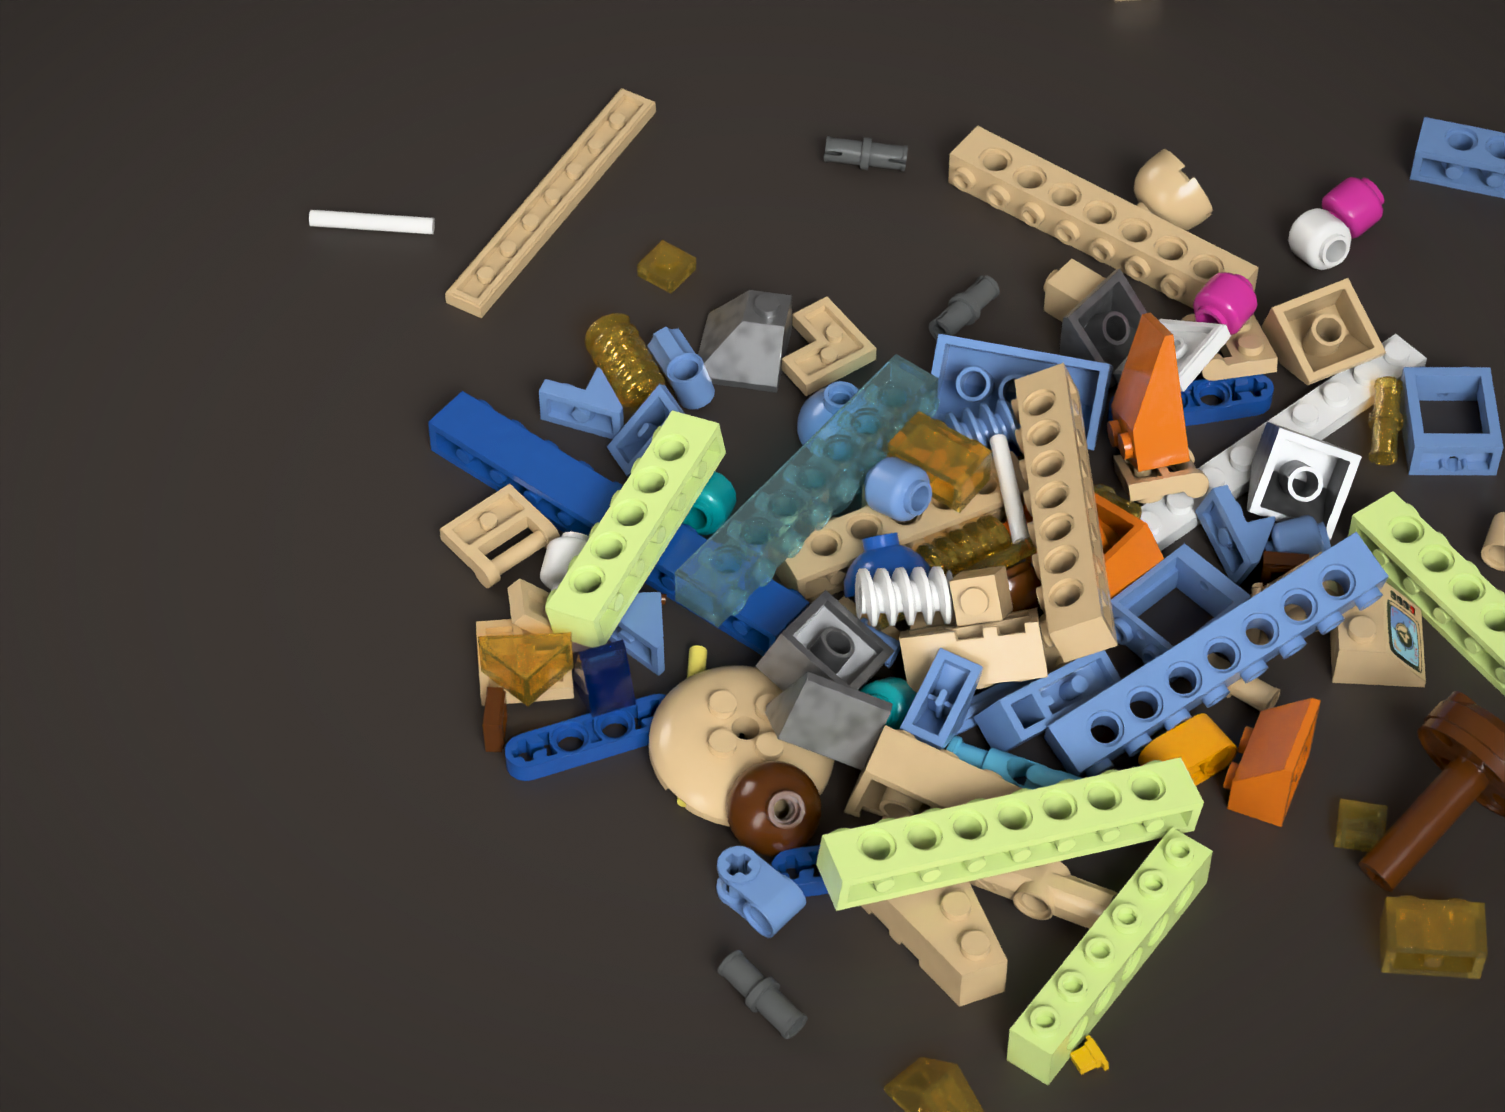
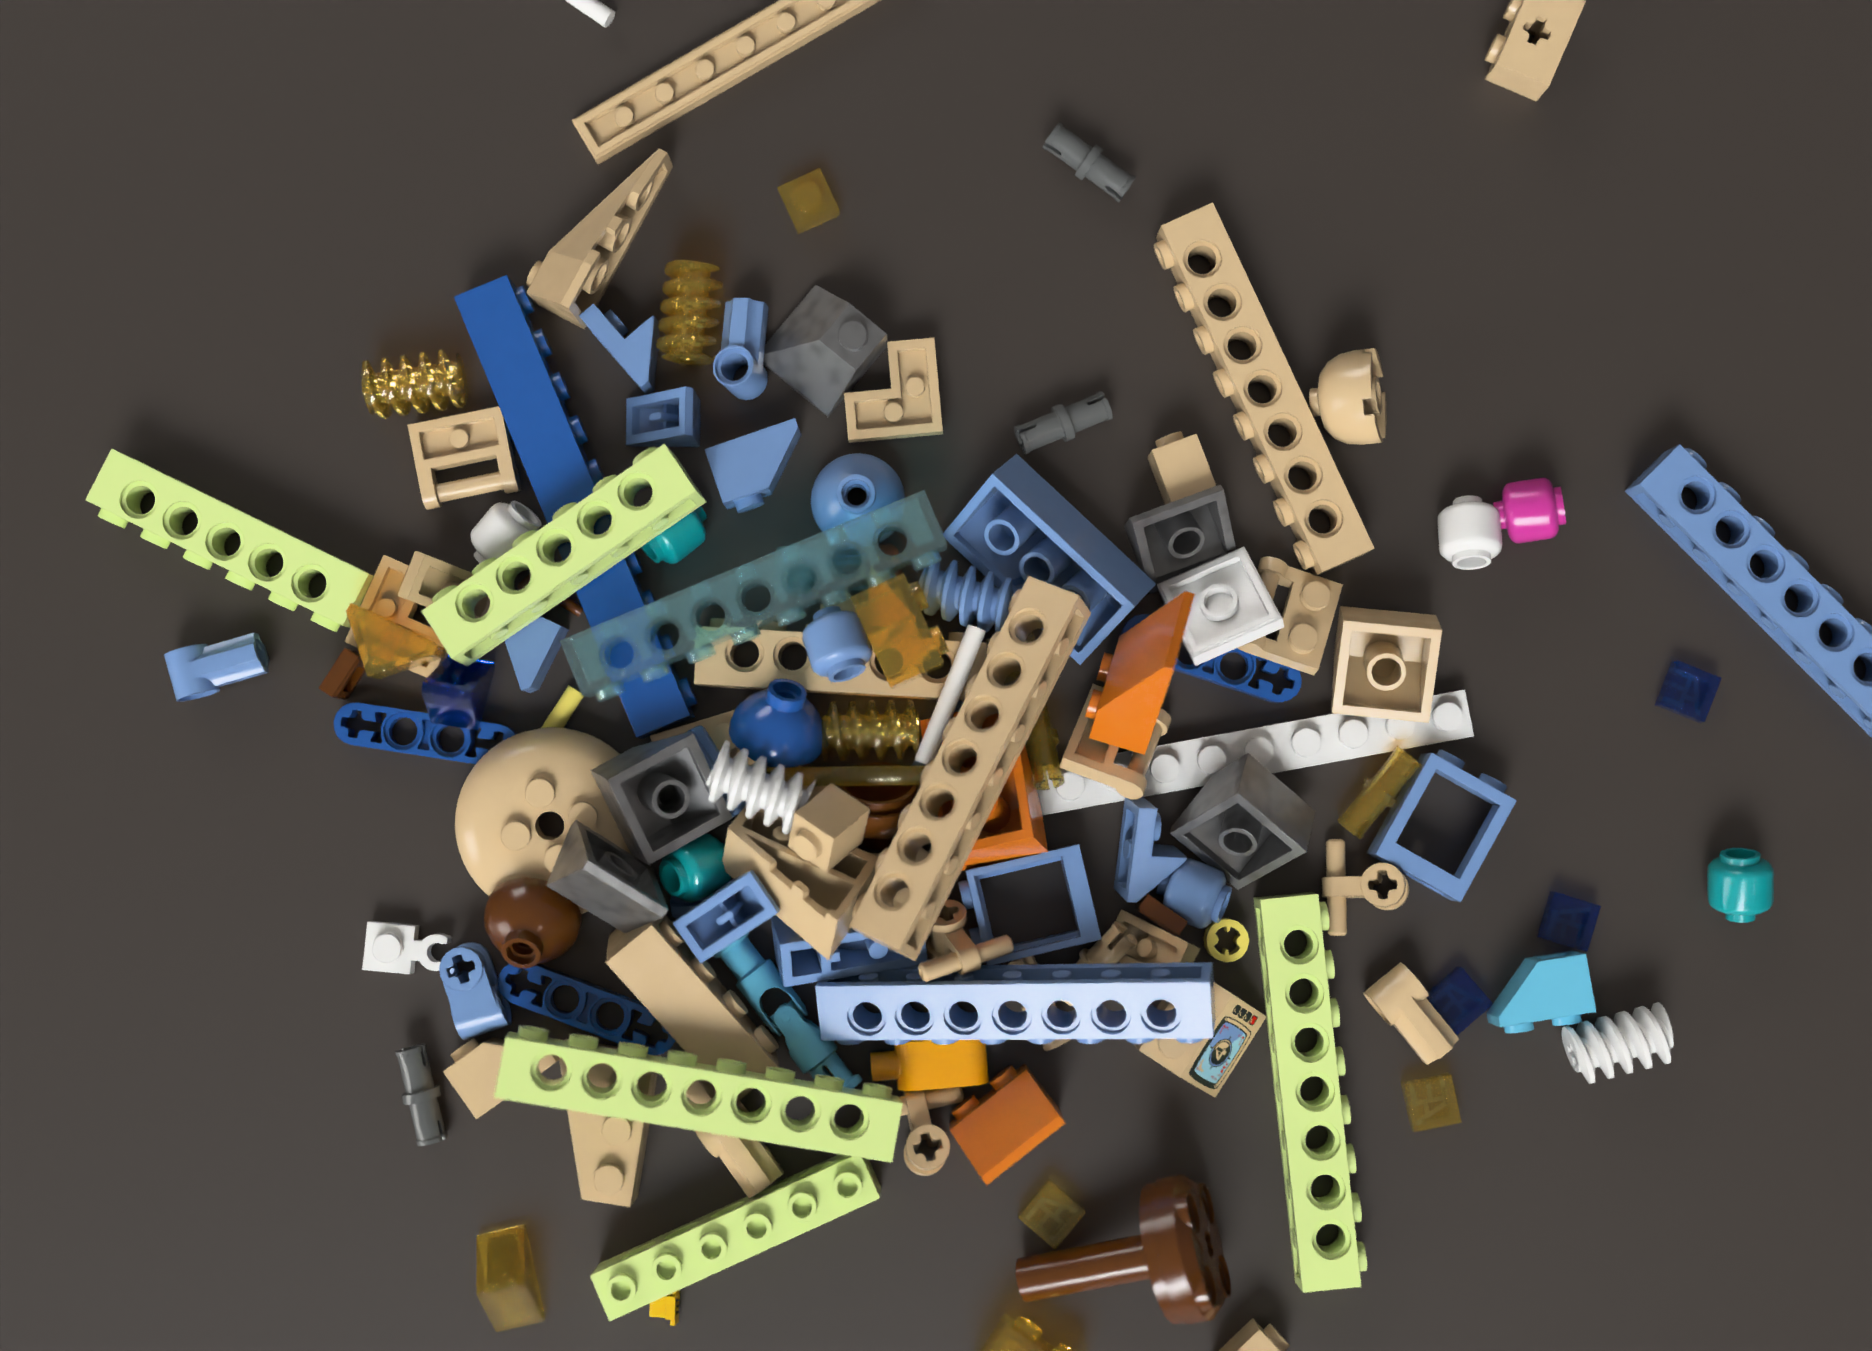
camera: 30 degrees right, 35 degrees up
dark pink head [1193,272,1258,336] -> none
none -> yellowish green brick [85,449,374,632]
none -> medium blue piece [164,633,269,702]
none -> clear yellow piece [361,349,468,419]
none -> white plate [362,921,452,974]
none -> tan slope [443,1038,559,1119]
none -> tan wedge [526,148,673,329]
none -> medium blue slope [704,418,801,513]
none -> tan piece [899,1087,964,1176]
none -> tan piece [918,899,1014,982]
none -> tan piece [1322,839,1409,936]

